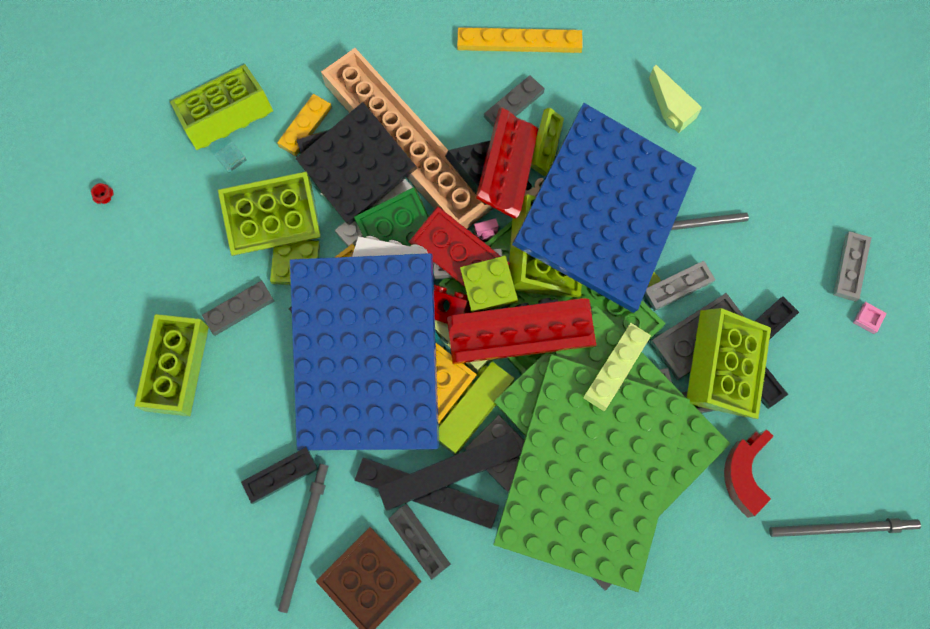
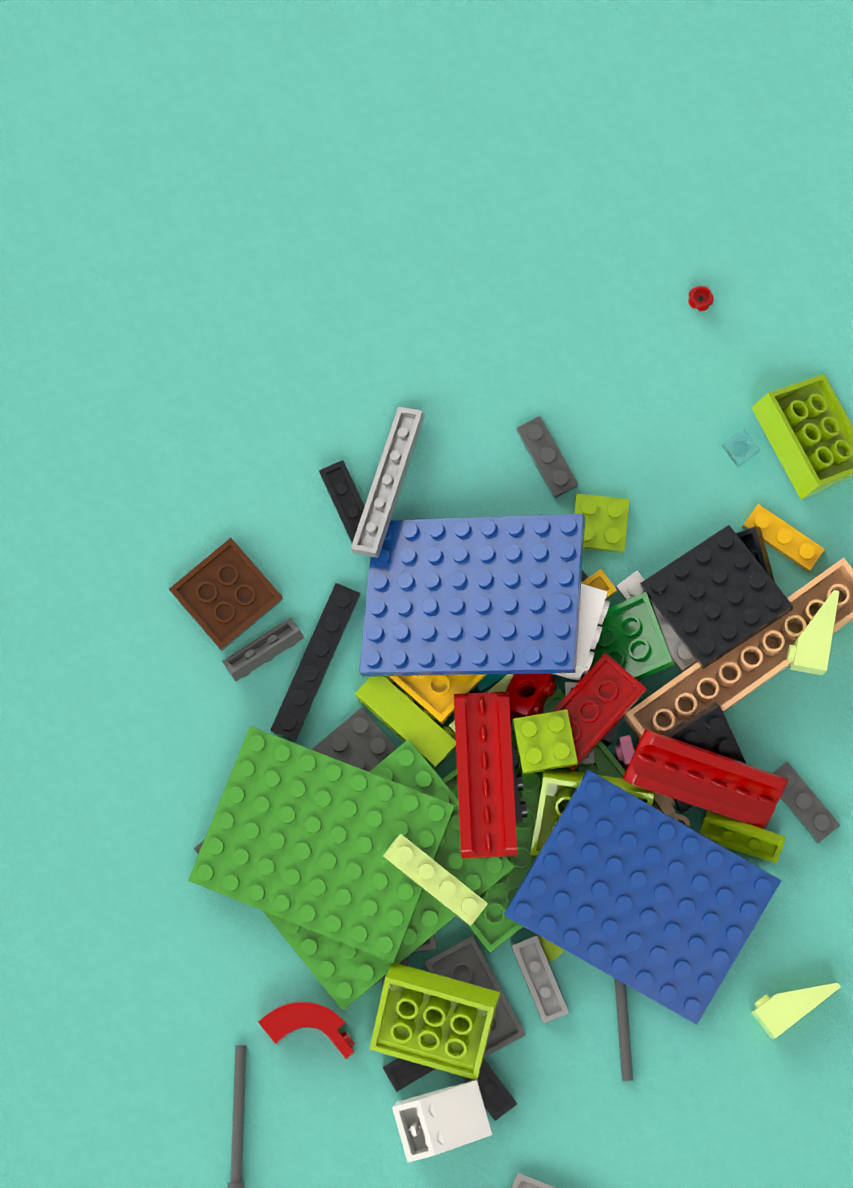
camera: 90 degrees right, 5 degrees up
lime brick [134,314,209,417] -> none
lime slope [218,172,321,256] -> none
dark grey bar [278,464,329,613] -> none
black tile [377,432,521,511] -> none
none -> light grey plate [351,407,425,558]
none -> white slope [392,1080,493,1163]
none -> yellowish green slope [787,590,839,676]

